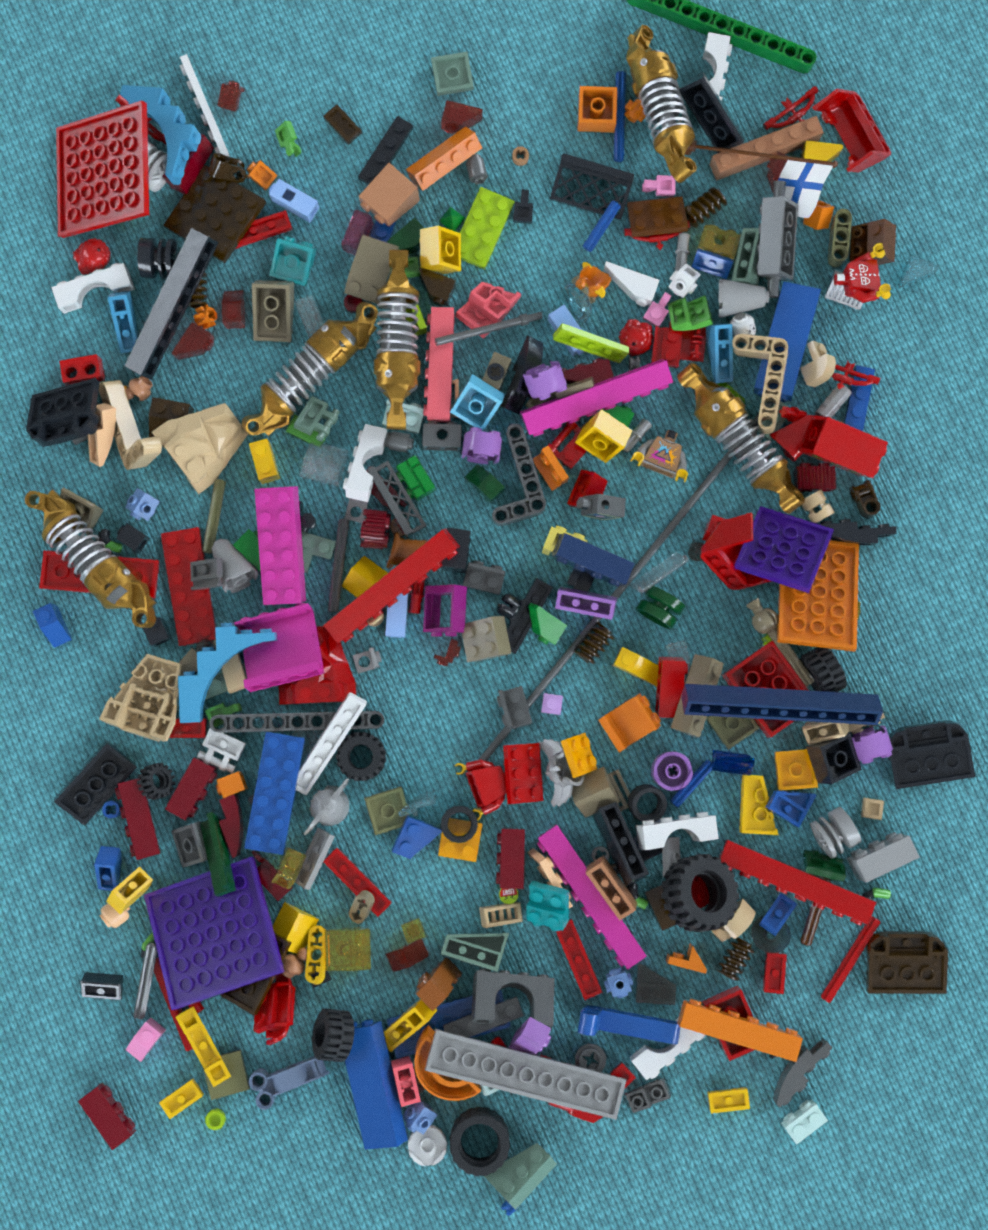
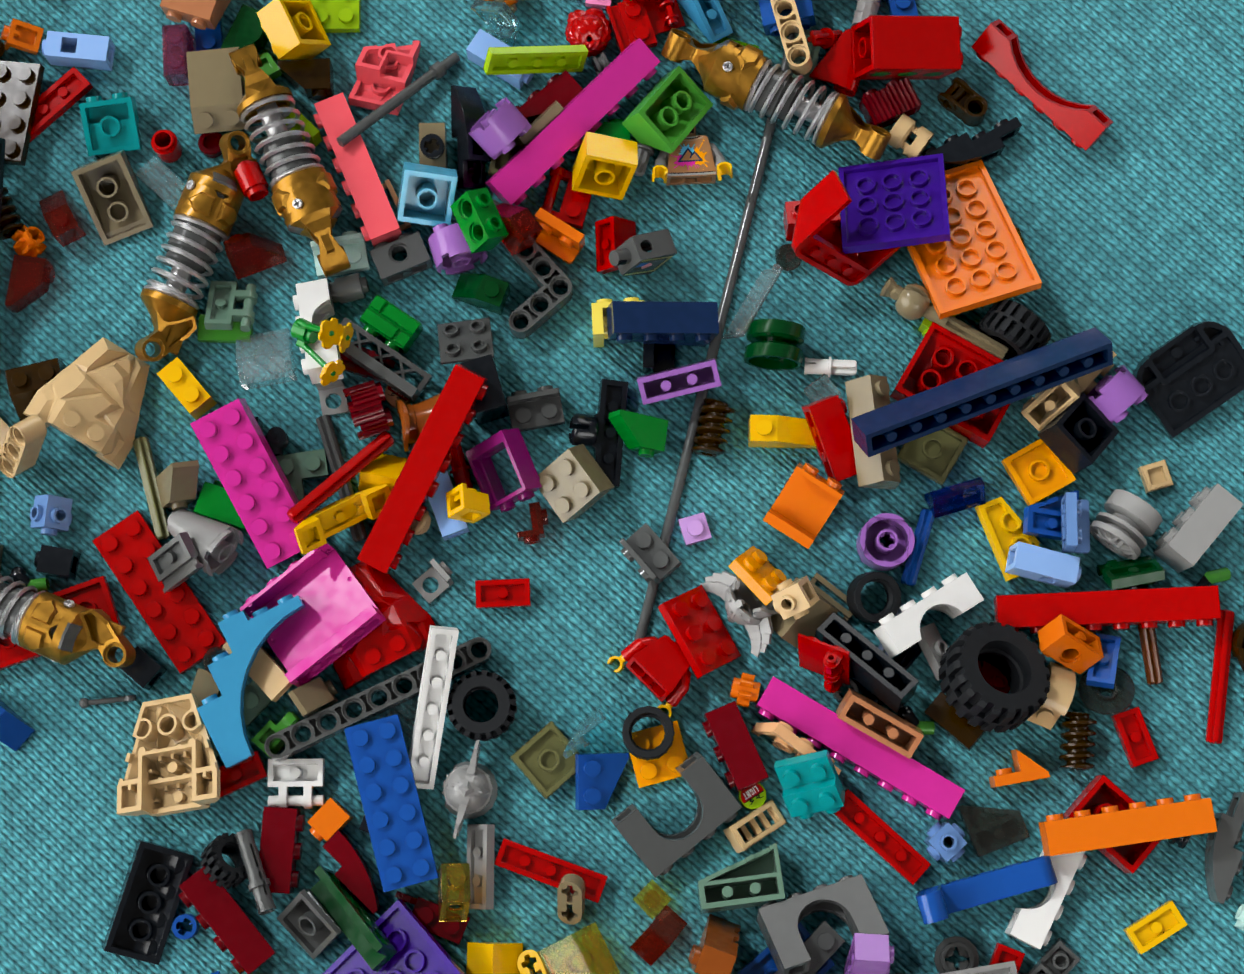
camera: 25 degrees left, 5 degrees down
none -> dark grey hinge [79,695,136,709]
none -> red brick [151,129,183,163]
none -> dark tan slope [156,460,199,511]
none -> clear red slope [223,232,287,280]
none -> red brick [234,160,269,201]
none -> dark grey pin [234,829,277,915]
none -> red axle [287,432,395,524]
none -> dark tan slope [288,677,338,718]
none -> plant [291,318,354,386]
none -> yellow slope [293,484,390,555]
none -> dark grey hinge [437,317,494,365]
none -> yellow brick [446,483,490,524]
none -> green brick [450,187,509,253]
none -> red plate [475,578,531,609]
none -> clear red slope [496,203,543,256]
none -> dark grey arch [611,751,742,878]
none -> bright green slope [622,66,713,154]
none -> orange gear [730,672,761,707]
none -> tan brick [771,575,820,620]
none -> red hinge [798,633,850,693]
none -> white axle [804,356,857,378]
none -> red arch [972,19,1113,150]
none -> light blue brick [1005,541,1082,589]
none -> orange brick [1037,614,1104,674]
none -> medium blue bracket [1061,492,1090,554]

